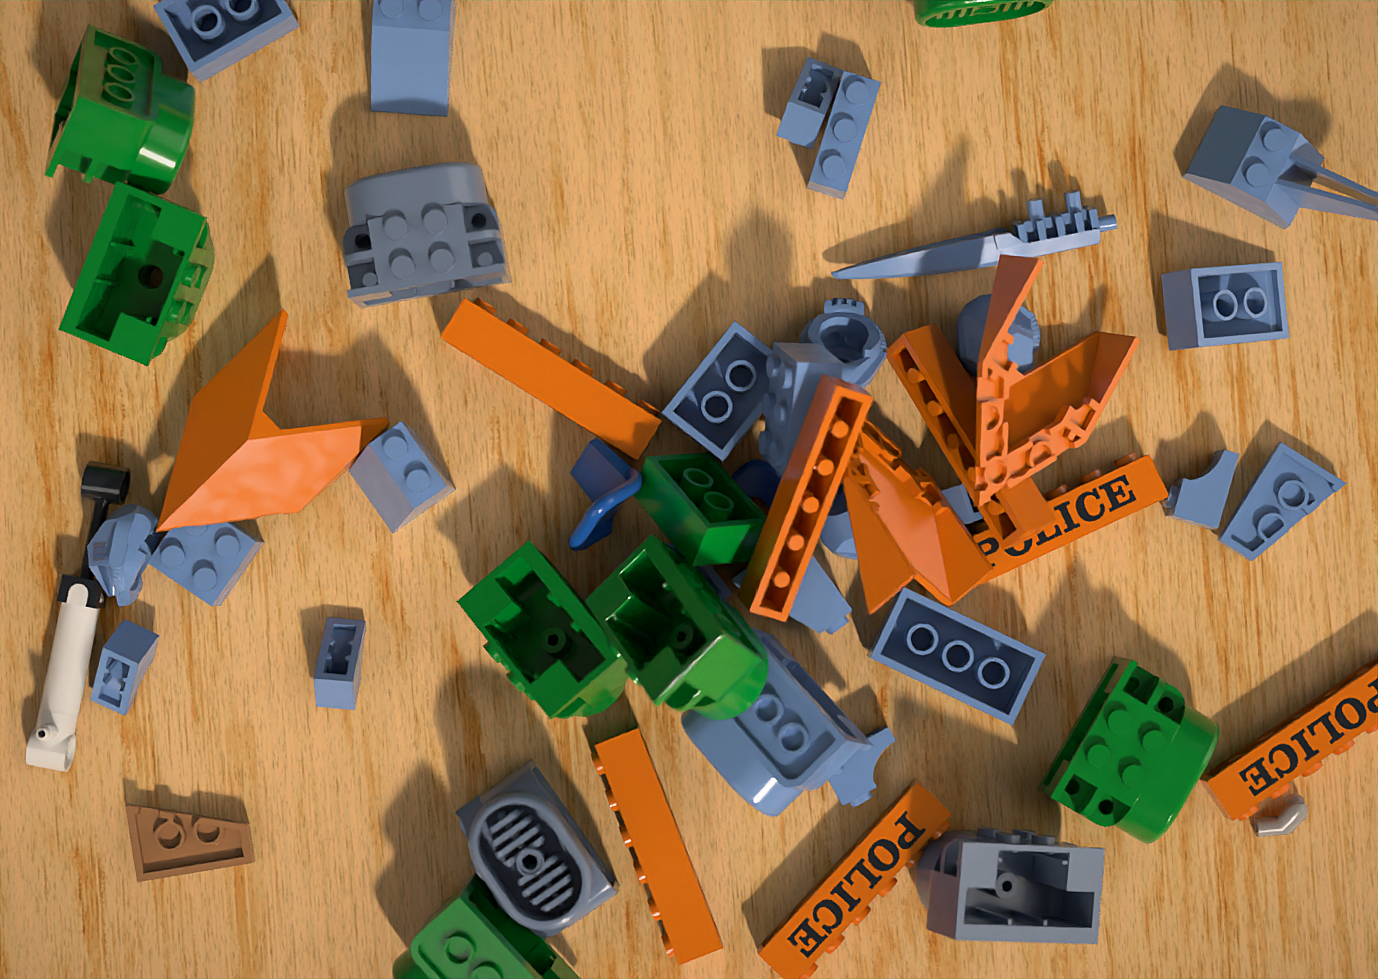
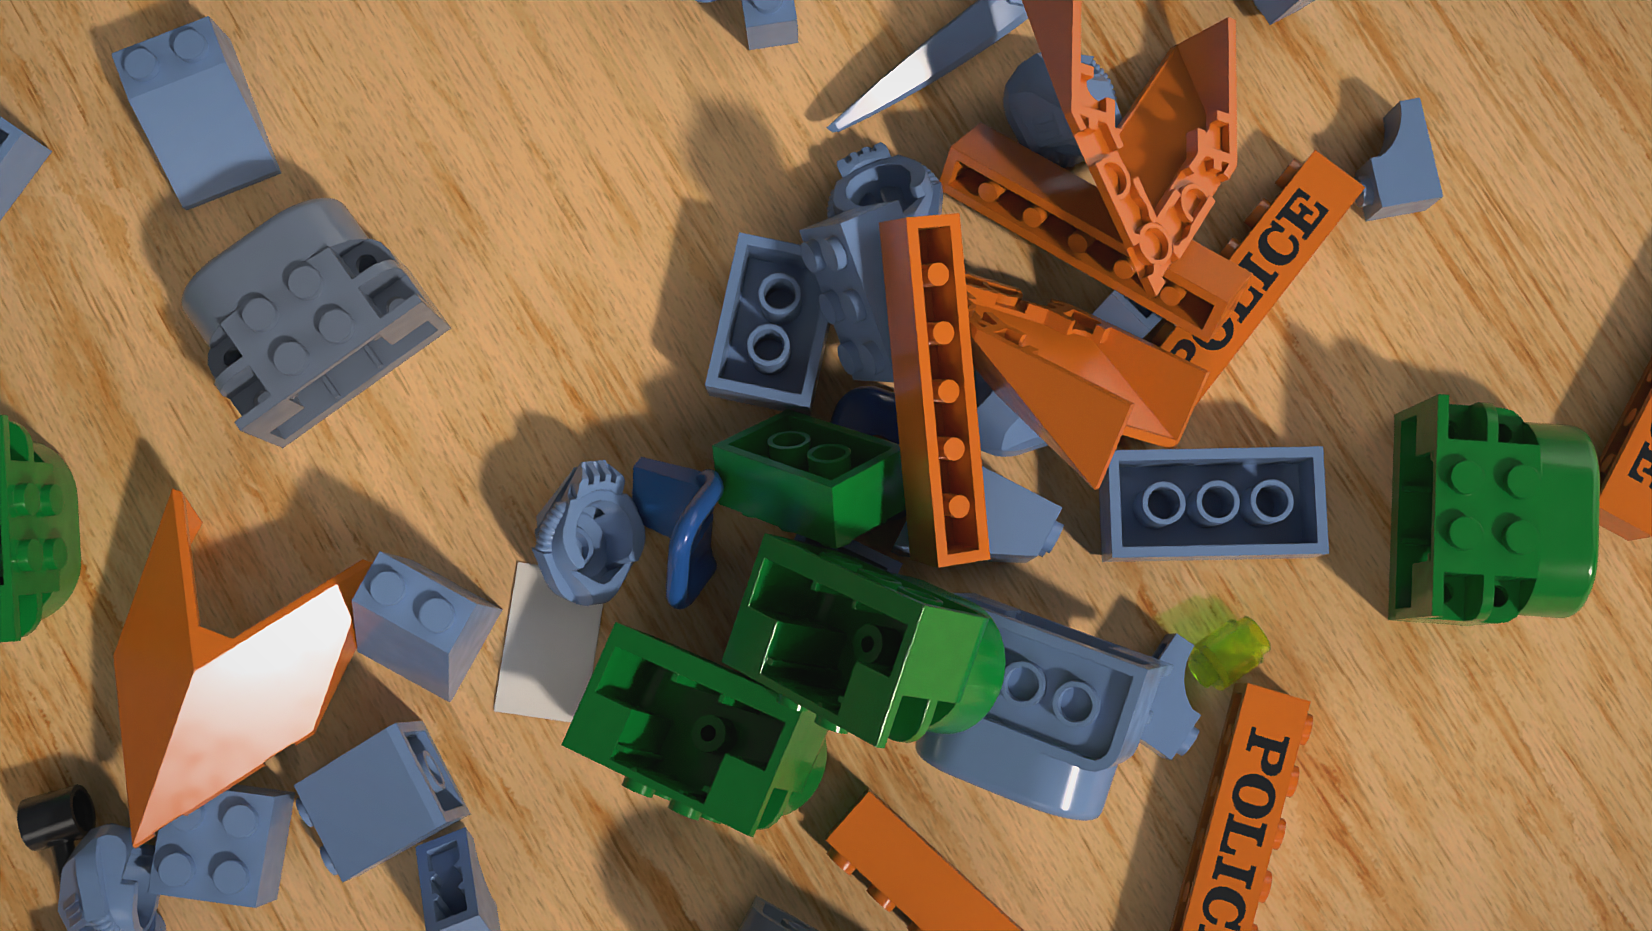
camera: 25 degrees left, 5 degrees down
orange brick [440,297,663,462] -> none
sand blue brick [915,827,1105,944] -> none
medium blue wing [1217,442,1347,561] -> none
none -> medium blue slope [294,721,470,883]
none -> white sticker [494,562,603,722]
none -> medium blue helmet [532,460,645,606]
none -> clear neon green brick [1188,616,1271,691]

